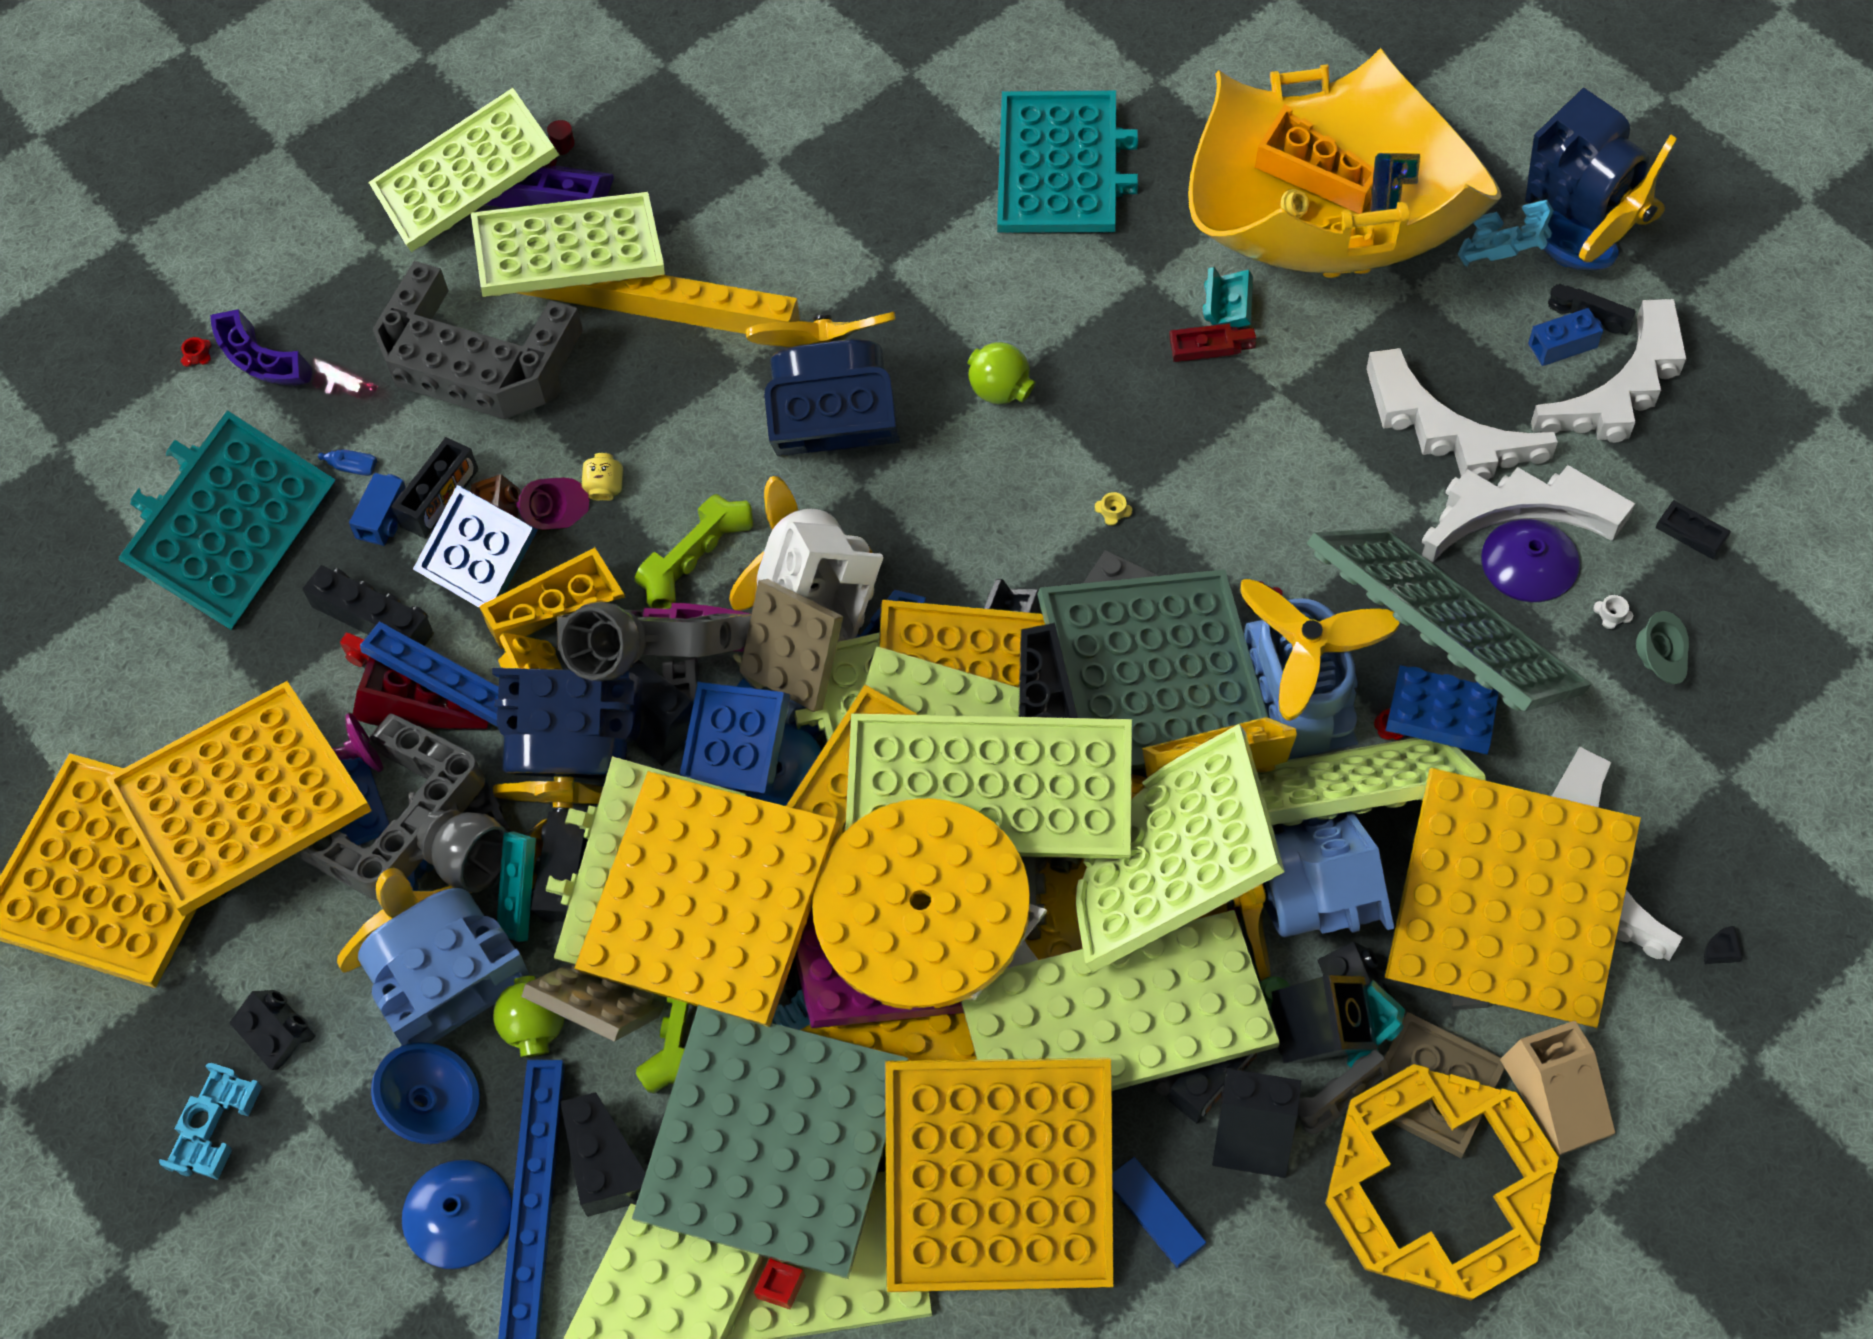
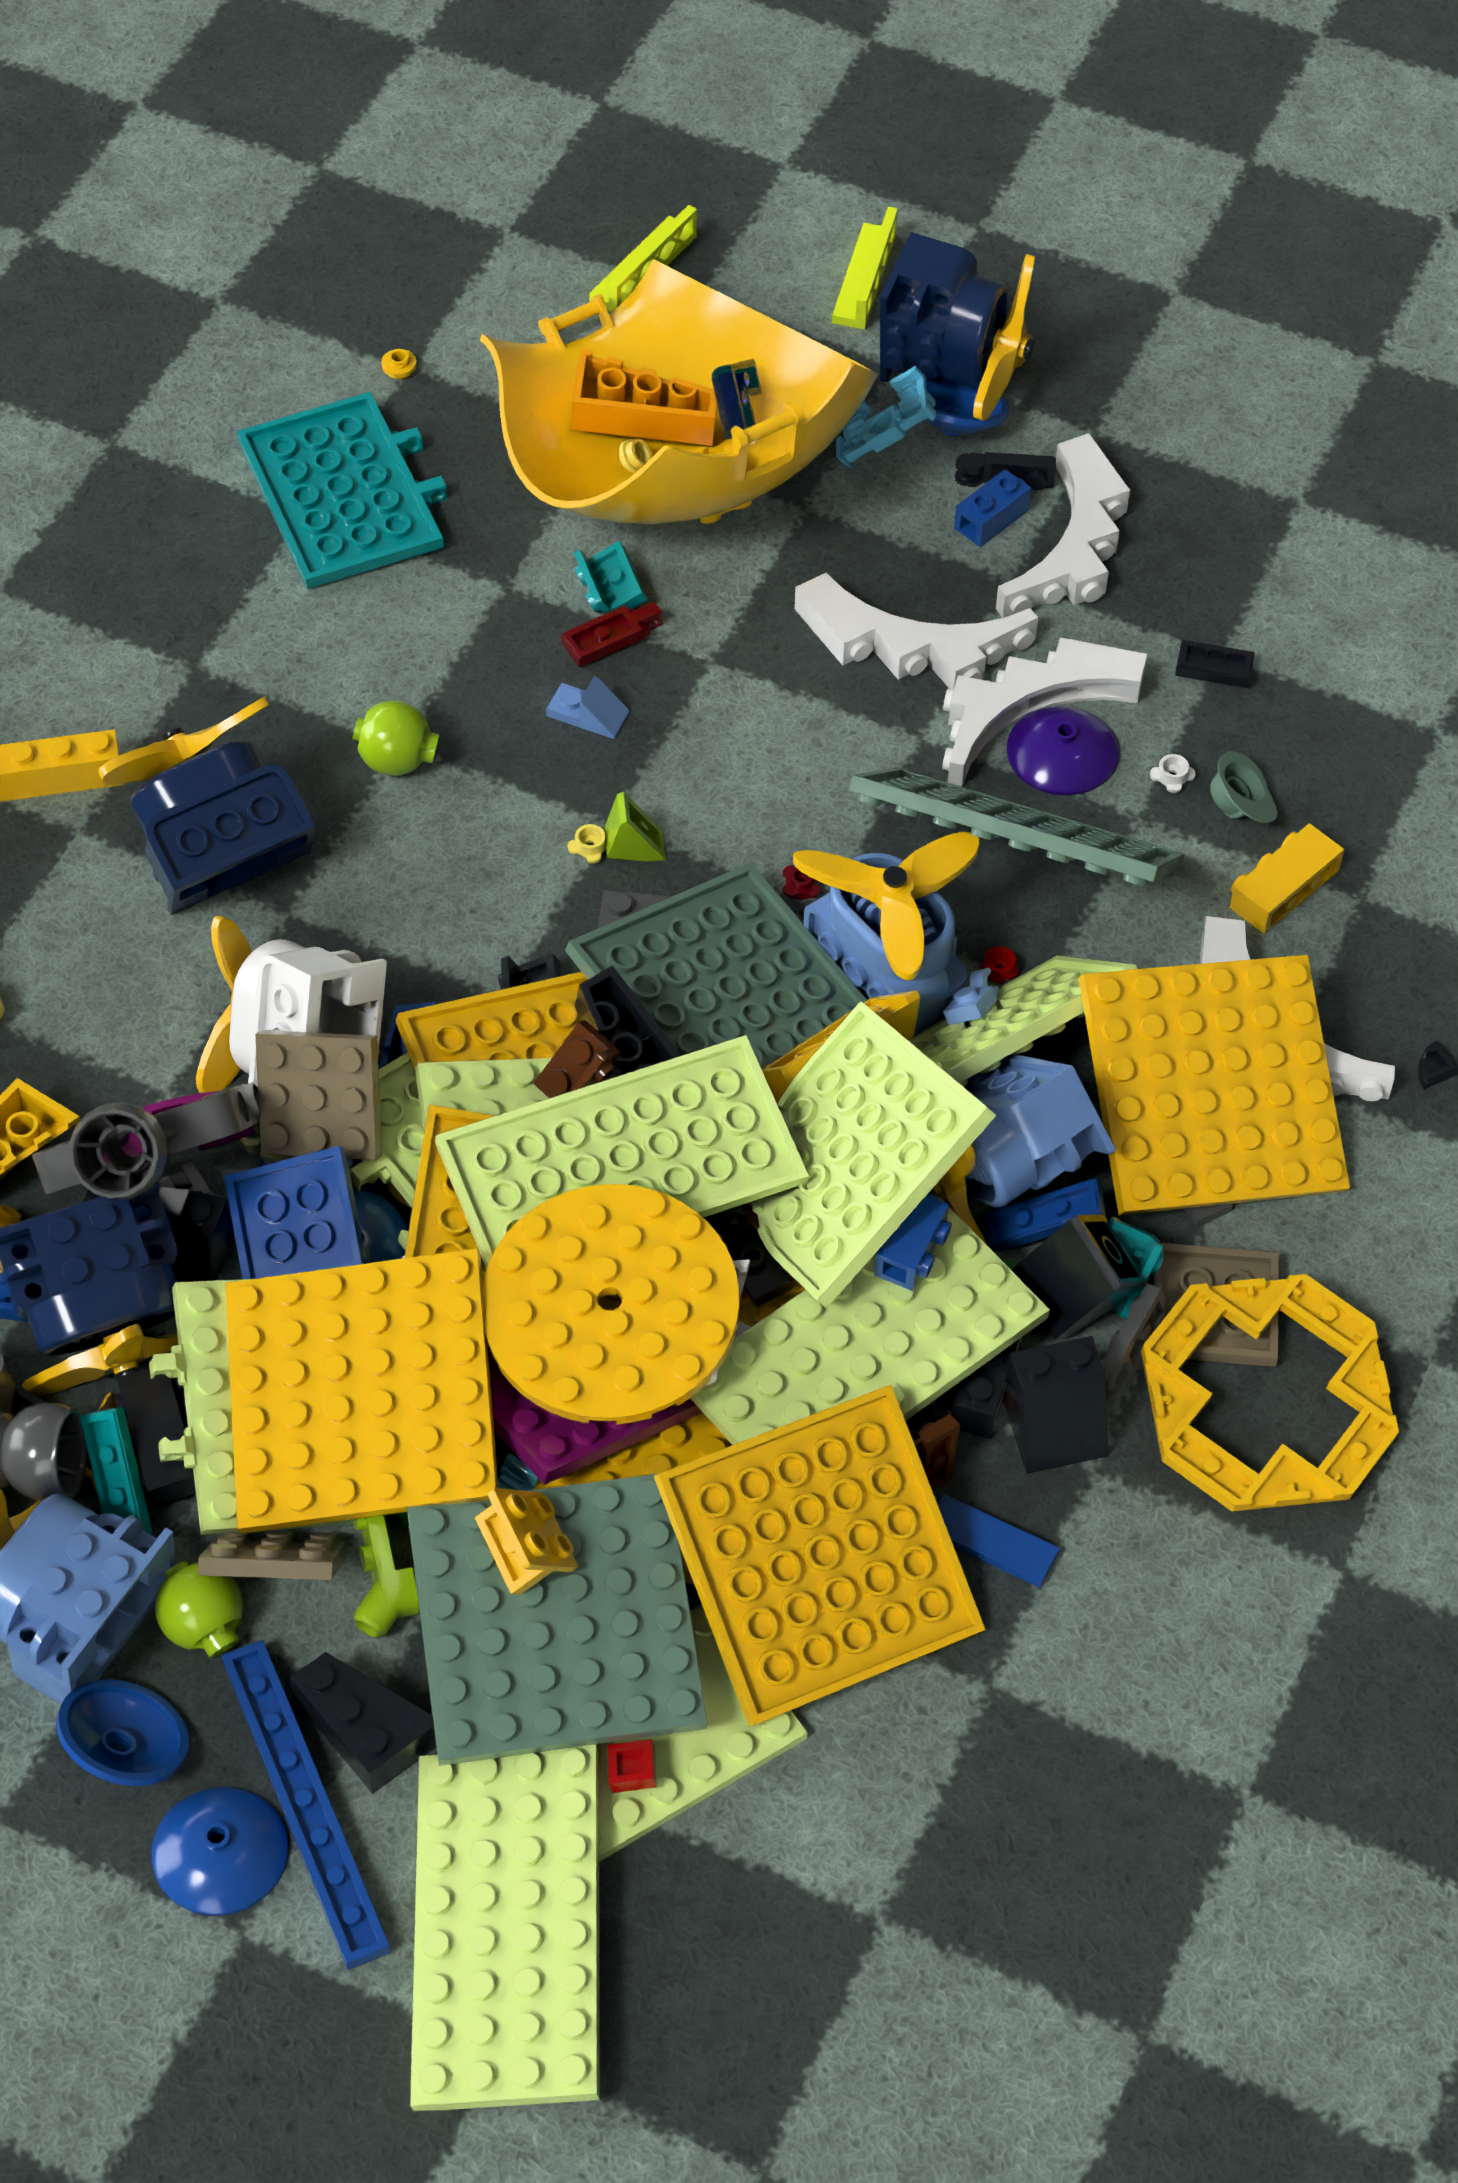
camera: 30 degrees left, 5 degrees down
lime plate [635,494,753,609] -> none
blue plate [1385,665,1499,755] -> none
tan slope [1500,1021,1615,1156] -> none
none -> yellow plate [381,349,417,379]
none -> yellow bracket [475,1488,578,1595]
none -> reddish brown bracket [533,1020,621,1099]
none -> medium blue slope [546,676,630,739]
none -> neon yellow fence [589,205,697,312]
none -> lime slope [604,792,666,862]
none -> black plate [722,1223,793,1308]
none -> neon yellow fence [832,206,898,329]
none -> blue brick [874,1193,952,1291]
none -> reddish brown plate [913,1414,960,1491]
none -> light blue plate [943,968,999,1025]
none -> blue tile [983,1178,1106,1252]
none -> yellow brick [1229,823,1344,934]

